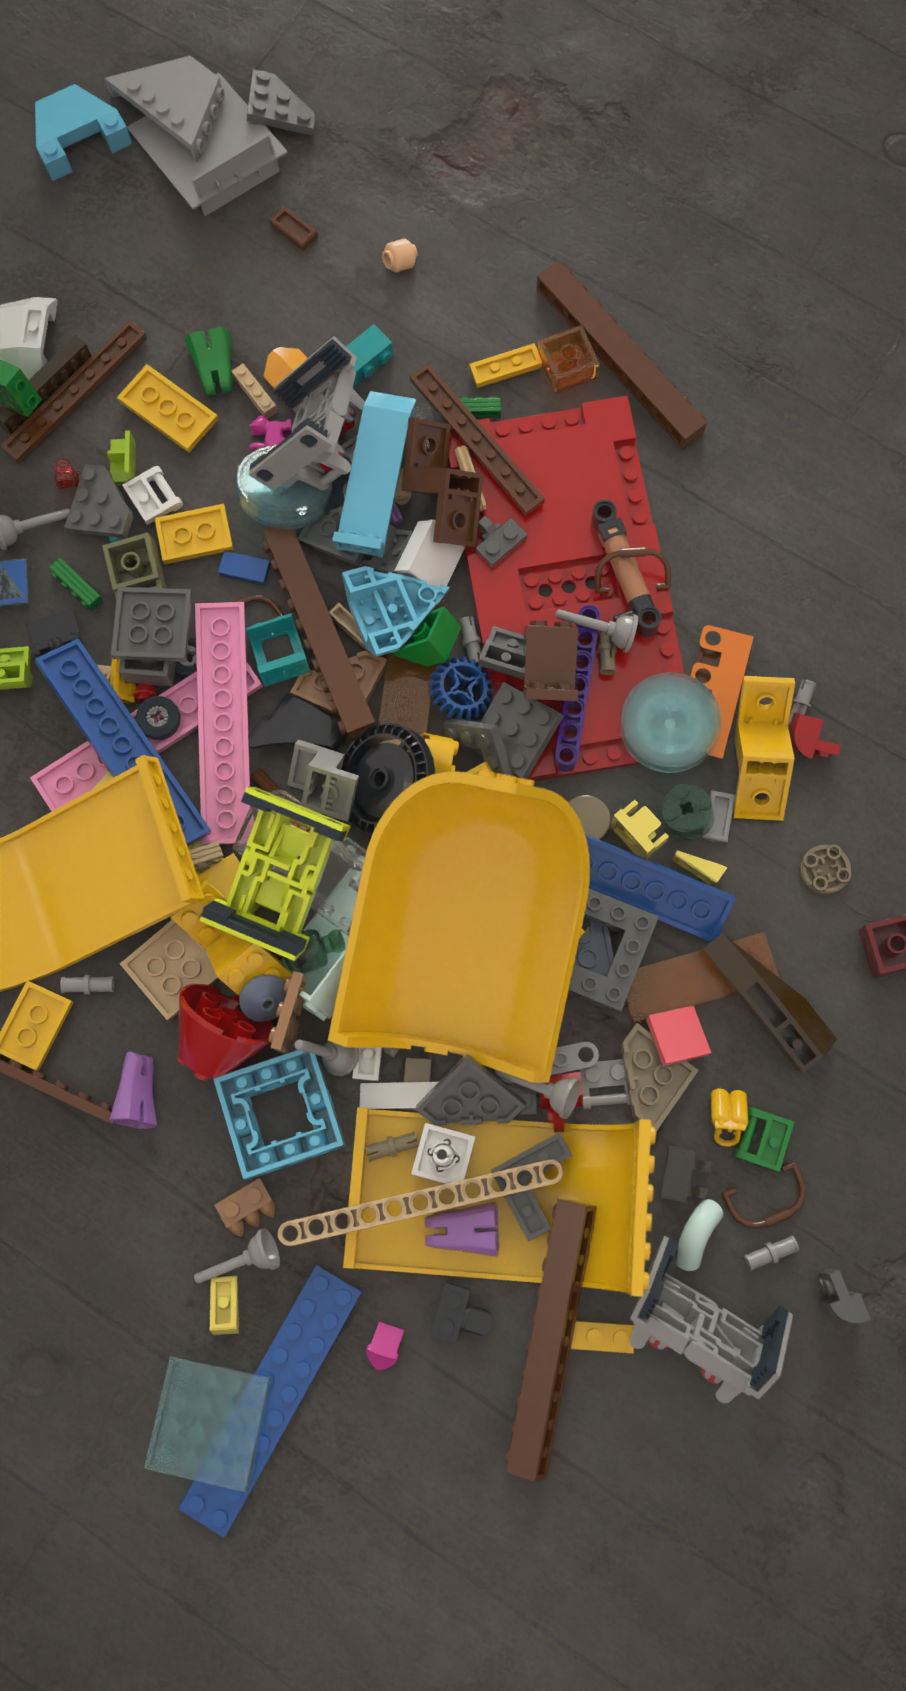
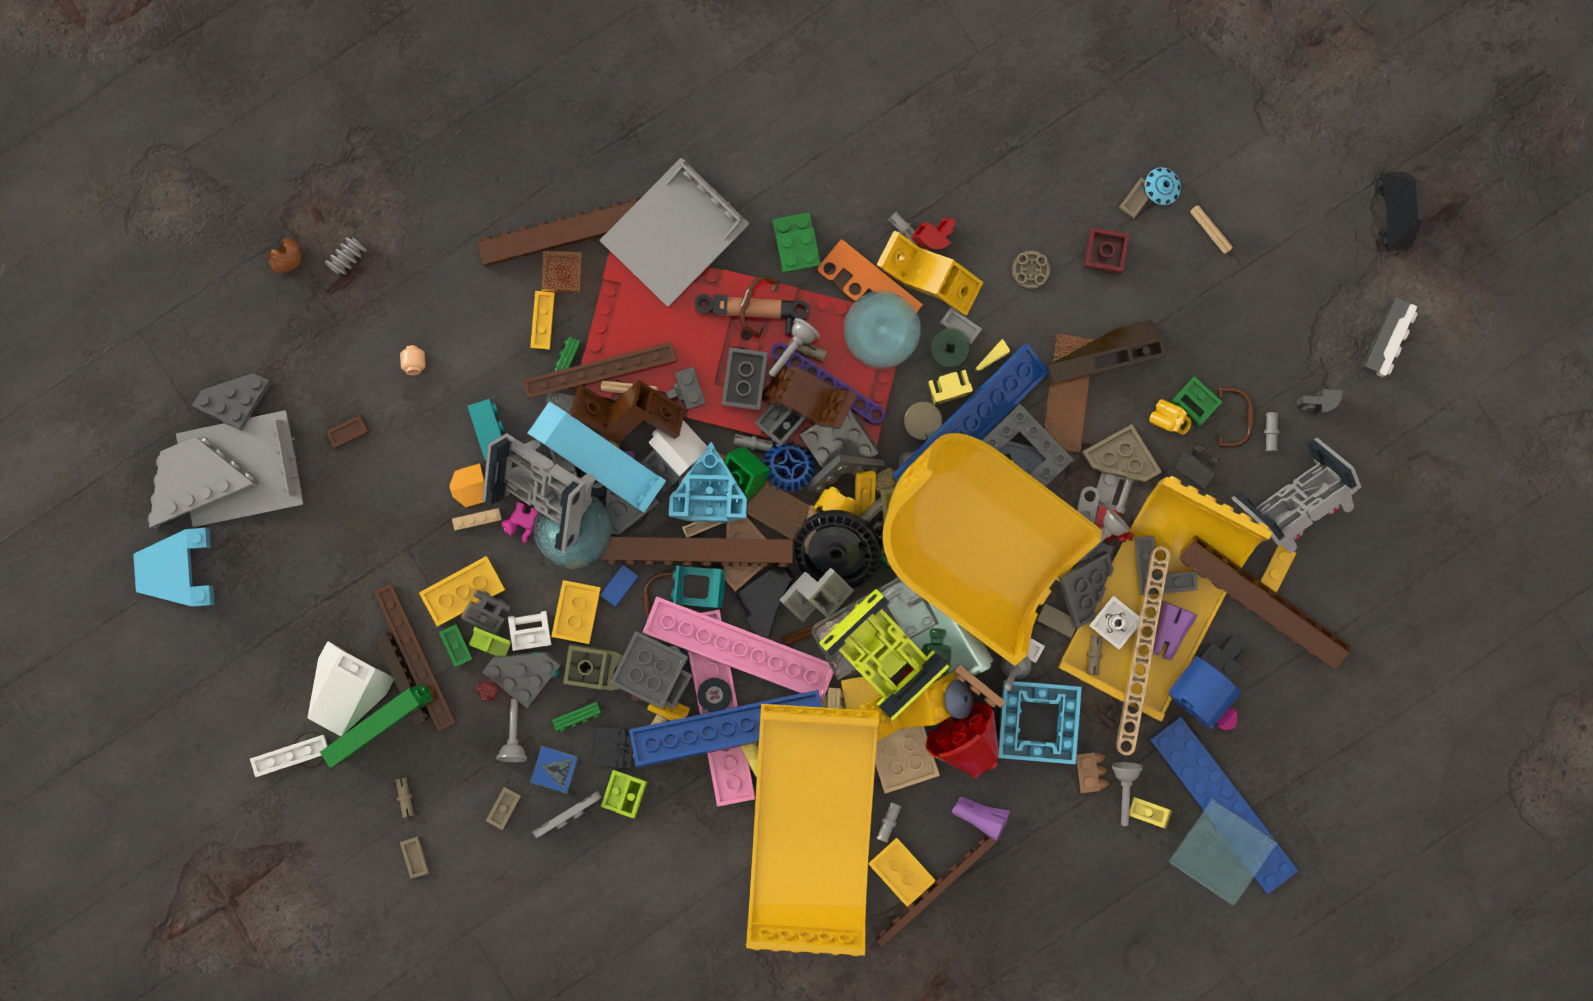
camera: 75 degrees left, 10 degrees up
red plate [133,684,157,704] -> none
green piece [185,327,232,397] -> none
white sticker [360,1082,438,1109] -> none
coral tile [646,1005,711,1066] -> none
light aqua cylinder [674,1199,723,1271] -> none
none -> dark orange hair [267,238,302,274]
none -> light grey piece [325,237,367,277]
none -> green plate [439,624,473,667]
none -> dark grey plate [461,590,511,635]
none -> light grey door [599,158,749,307]
none -> dark grey brick [722,347,768,412]
none -> green bracket [772,212,821,273]
none -> blue brick [1167,656,1241,729]

